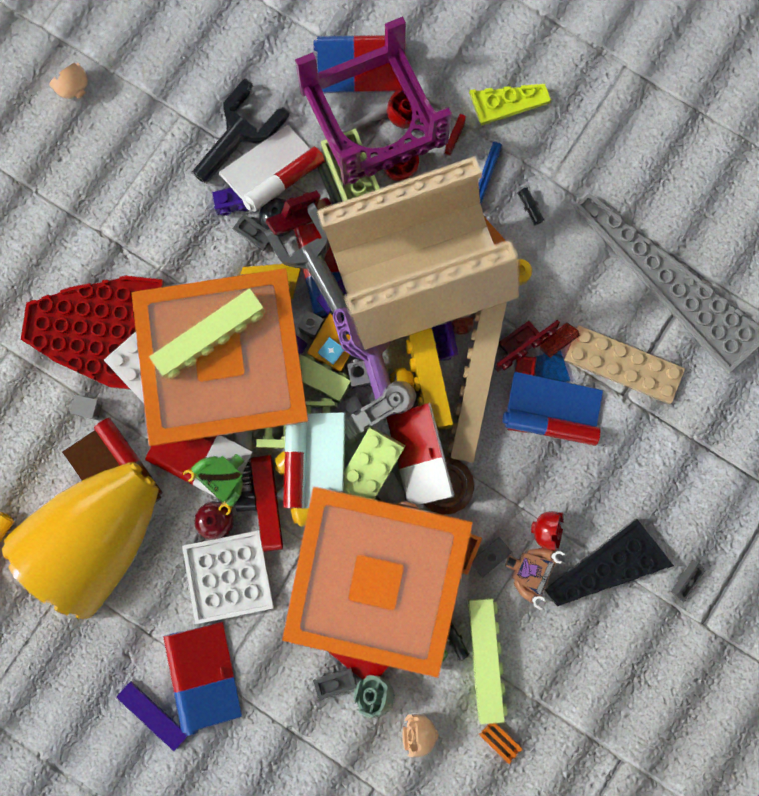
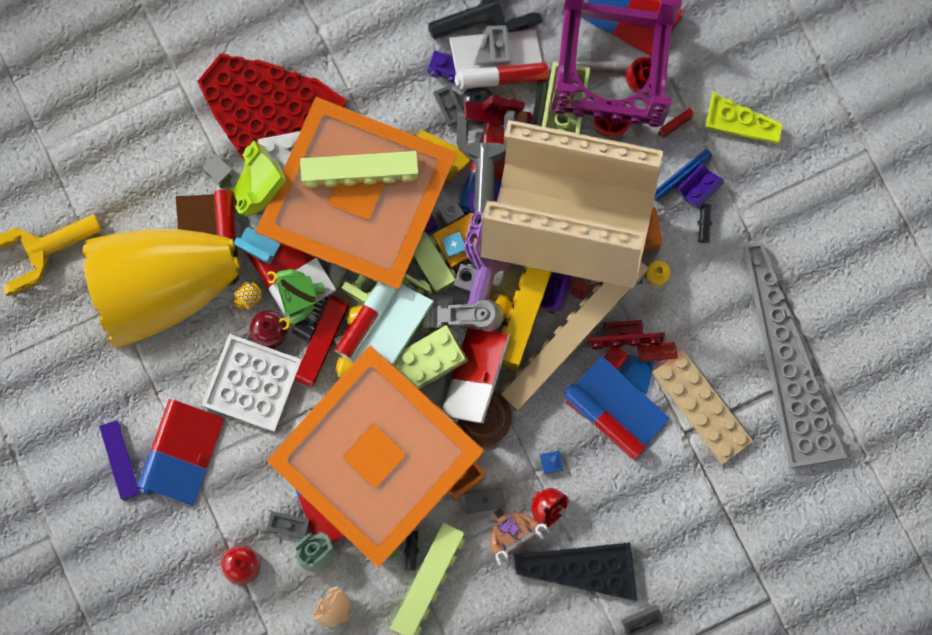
camera: 25 degrees right, 5 degrees down
none -> red cylinder [221,546,261,585]
none -> lime slope [232,141,286,217]
none -> medium azure panel [233,227,280,265]
none -> yellow head [233,282,262,310]
none -> light grey wing [474,26,511,65]
none -> blue tile [540,451,563,474]
none -> dark purple bracket [678,163,724,209]

